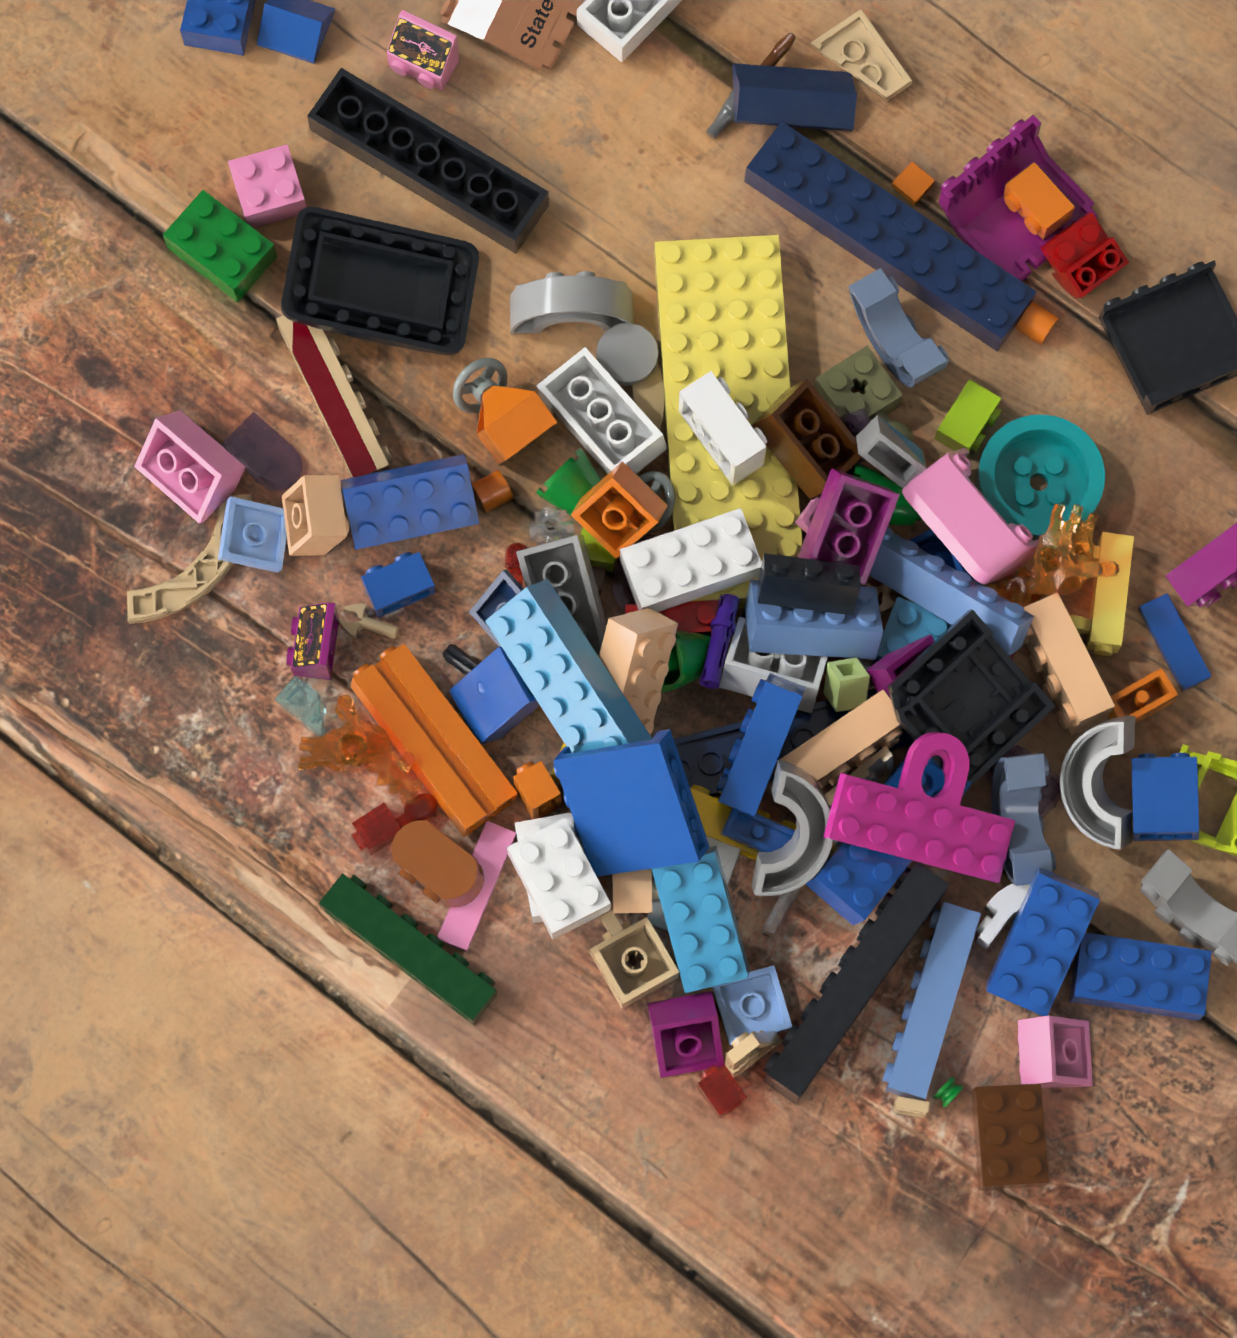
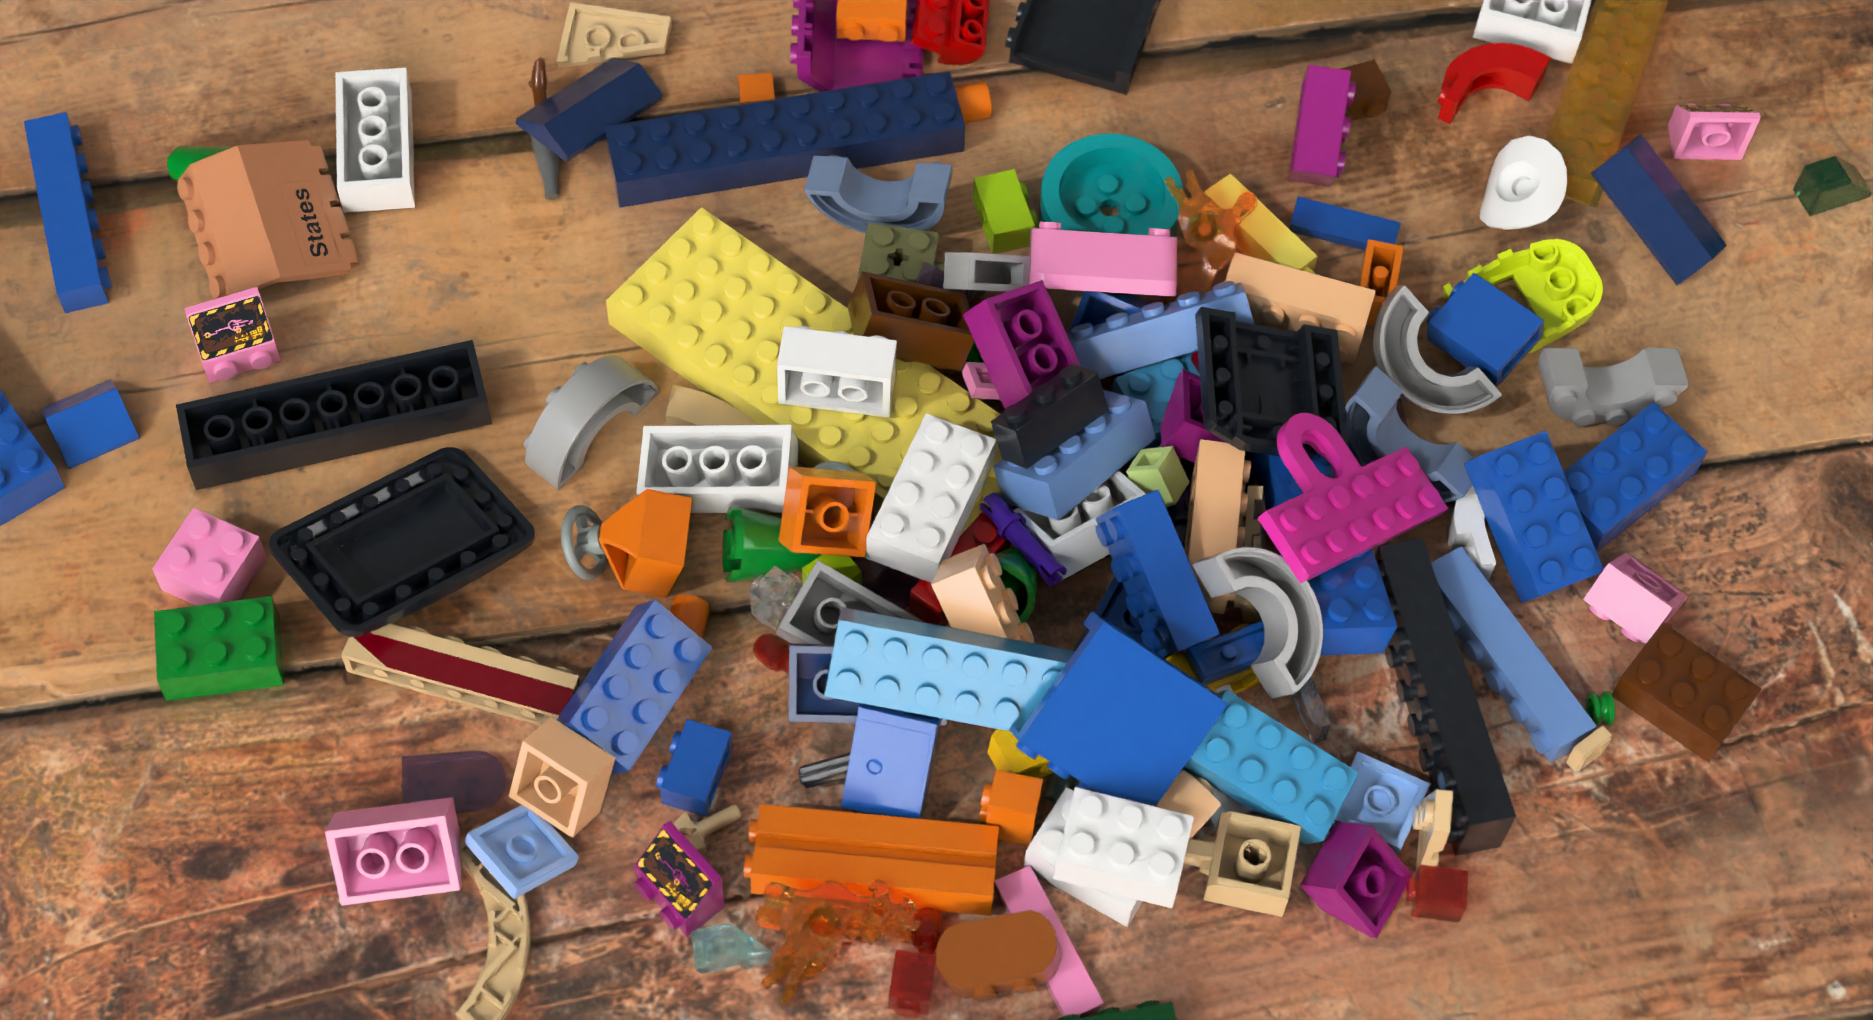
camera: 50 degrees left, 15 degrees down
light grey tile [596,323,659,386] -> none

